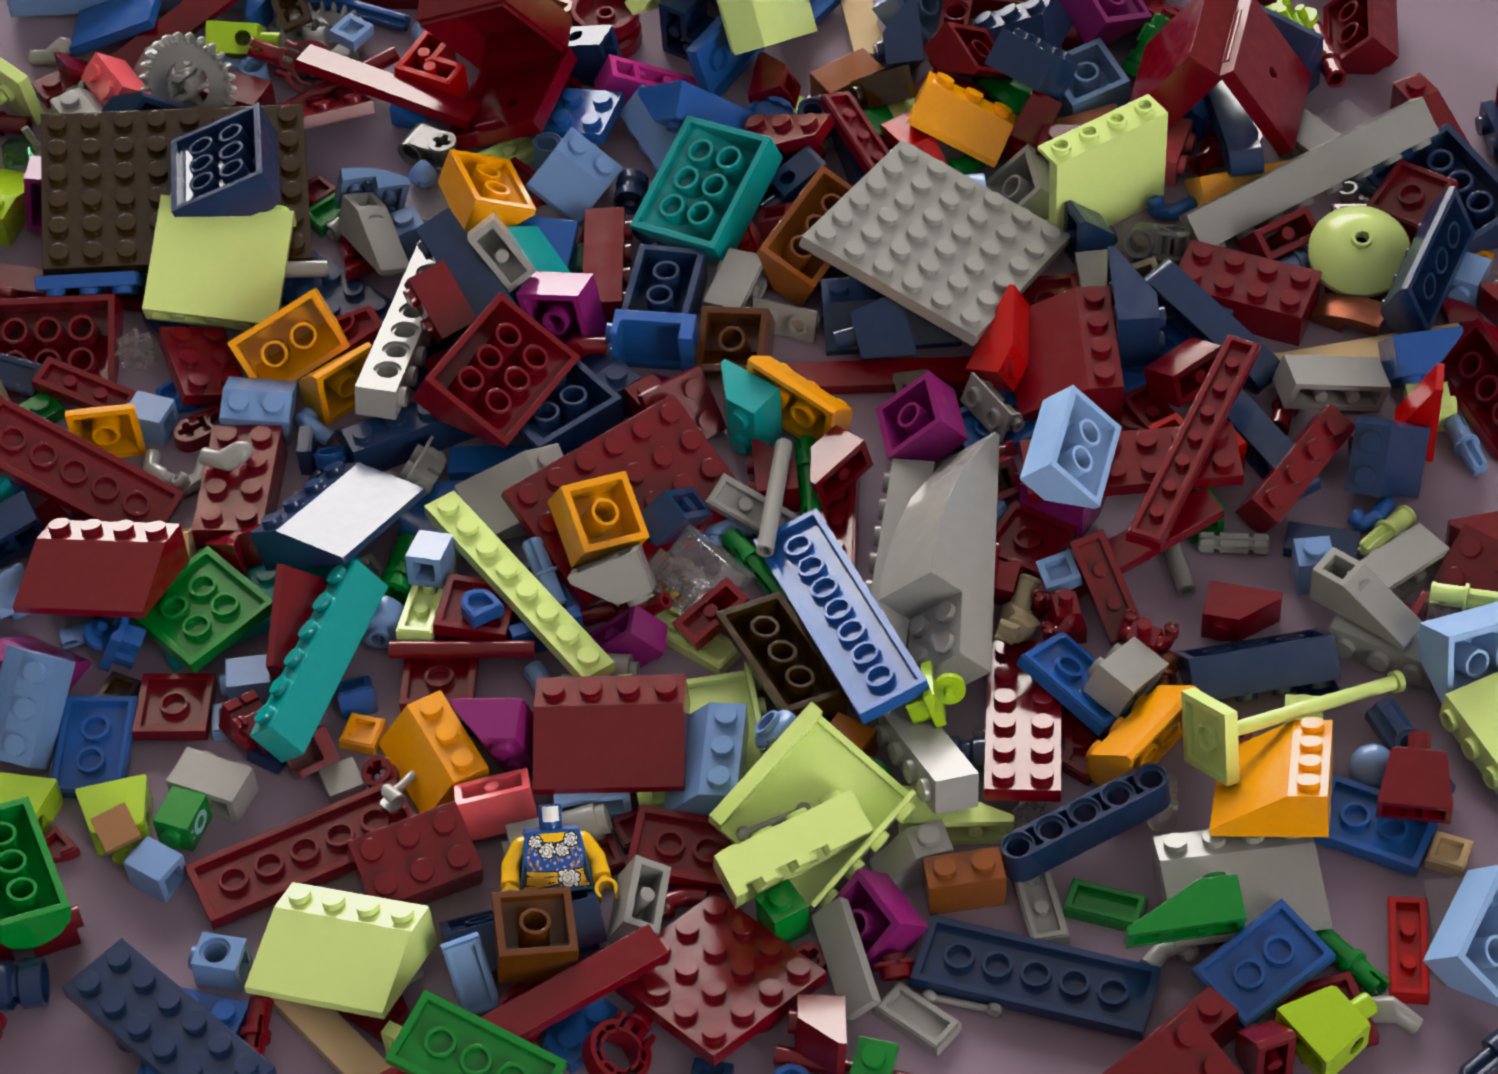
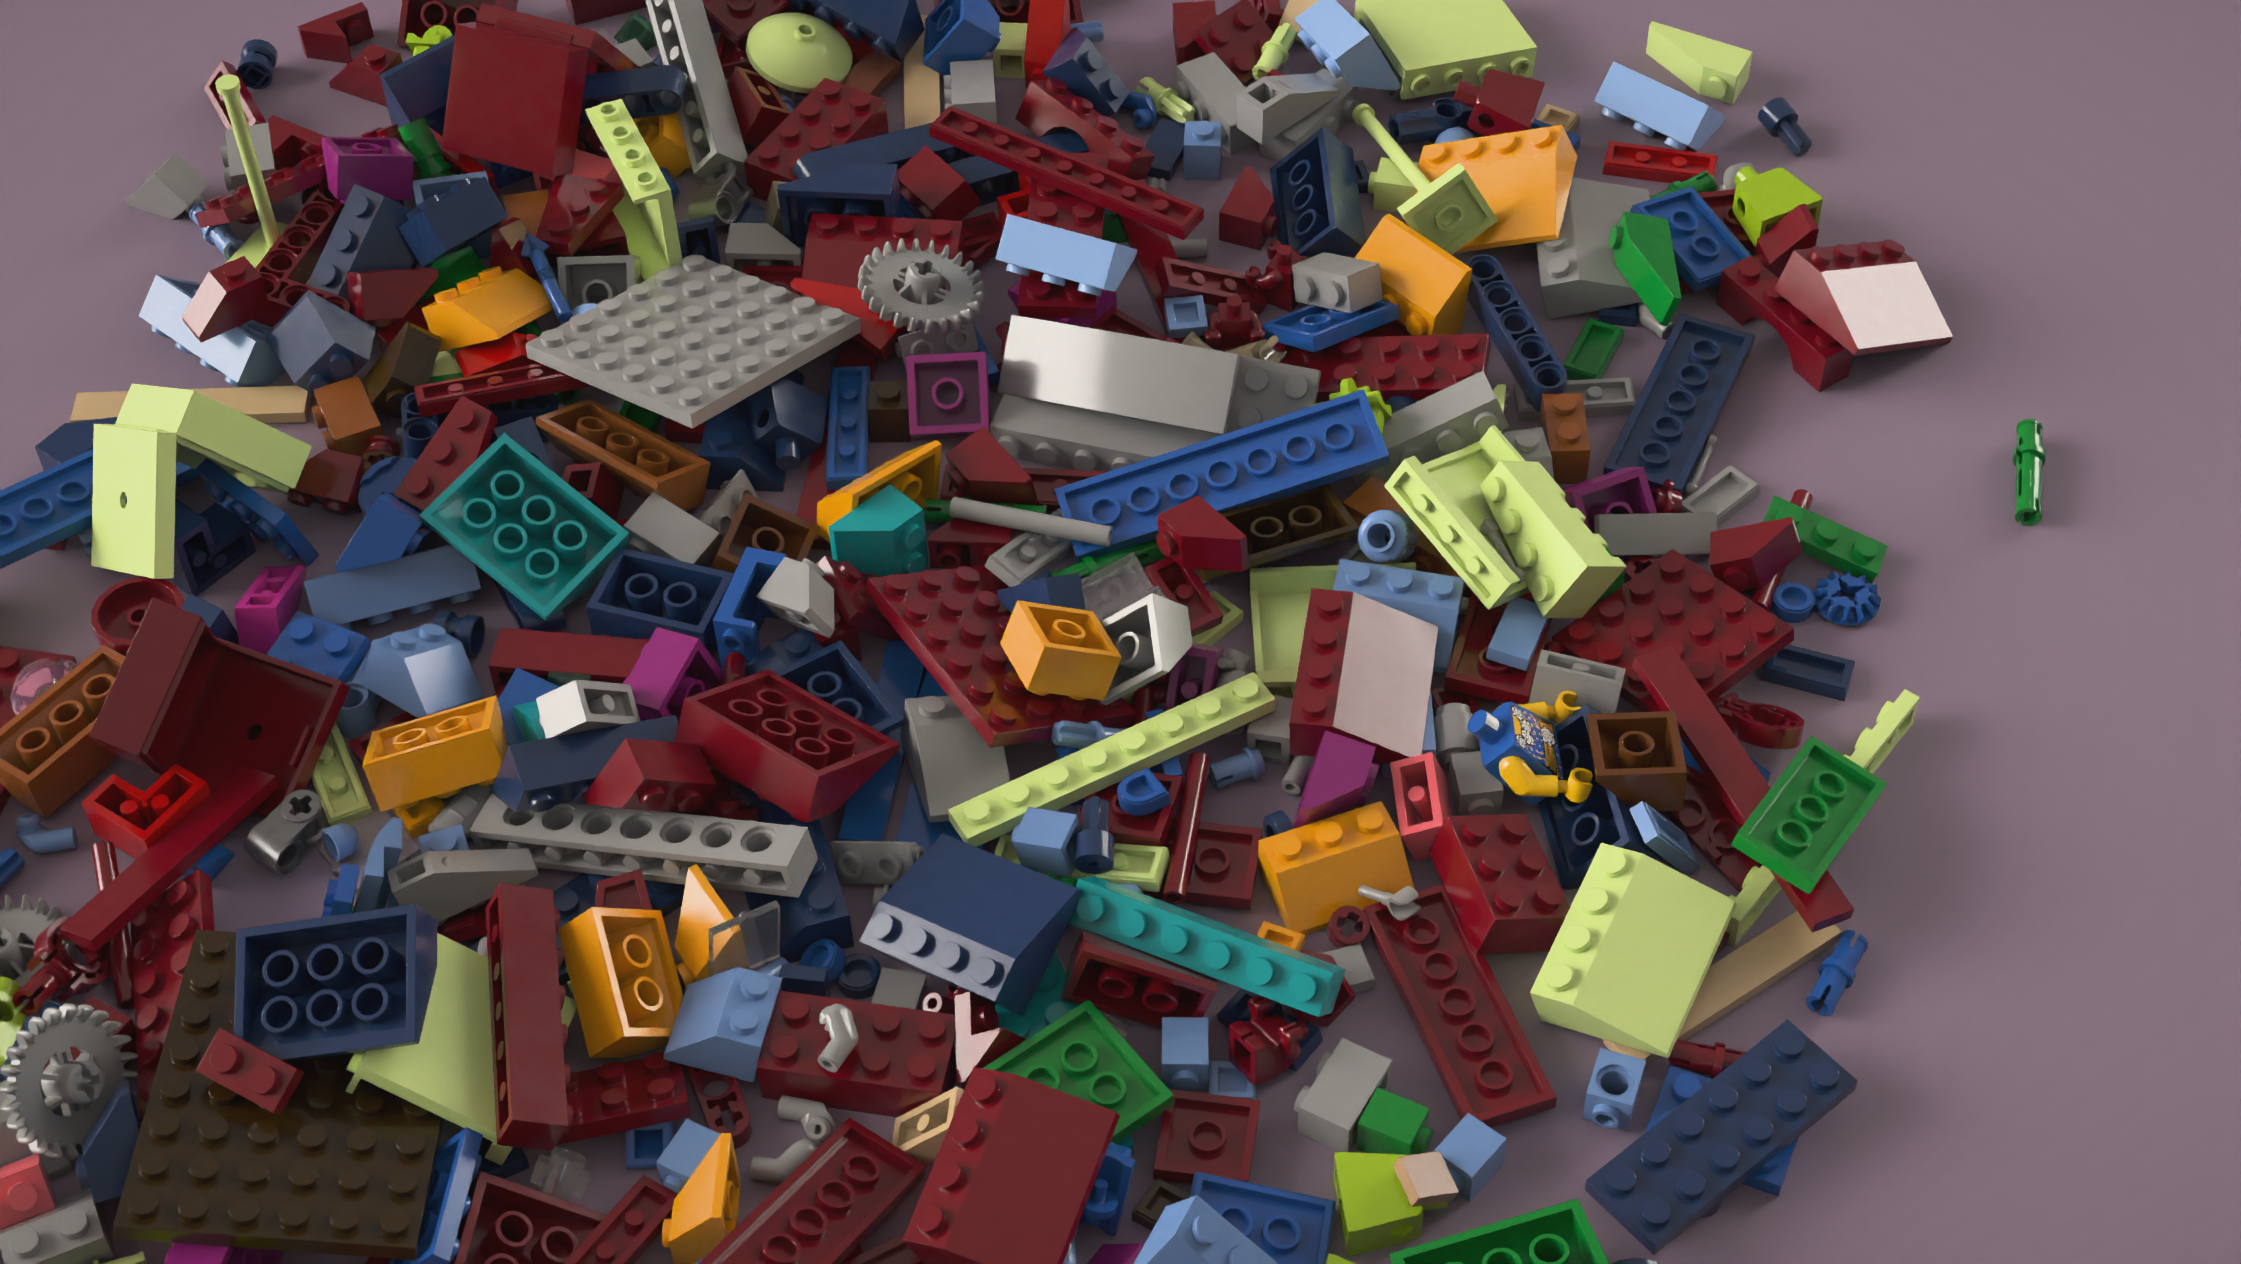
camera: 85 degrees left, 0 degrees up
medium blue plate [329,13,374,52] -> none
none -> dark red plate [196,1028,305,1115]
none -> blue plate [322,863,361,917]
none -> dark red brick [486,883,573,1151]
none -> blue piece [521,232,573,322]
none -> clear piece [708,900,780,977]
none -> light grey slope [756,557,835,638]
none -> blue tile [826,366,871,490]
none -> light grey gear [858,238,985,334]
none -> dark blue piece [1073,797,1115,874]
none -> dark red slope [1156,495,1249,572]
none -> light grey hand [1217,649,1251,673]
none -> medium blue tile [1486,597,1550,671]

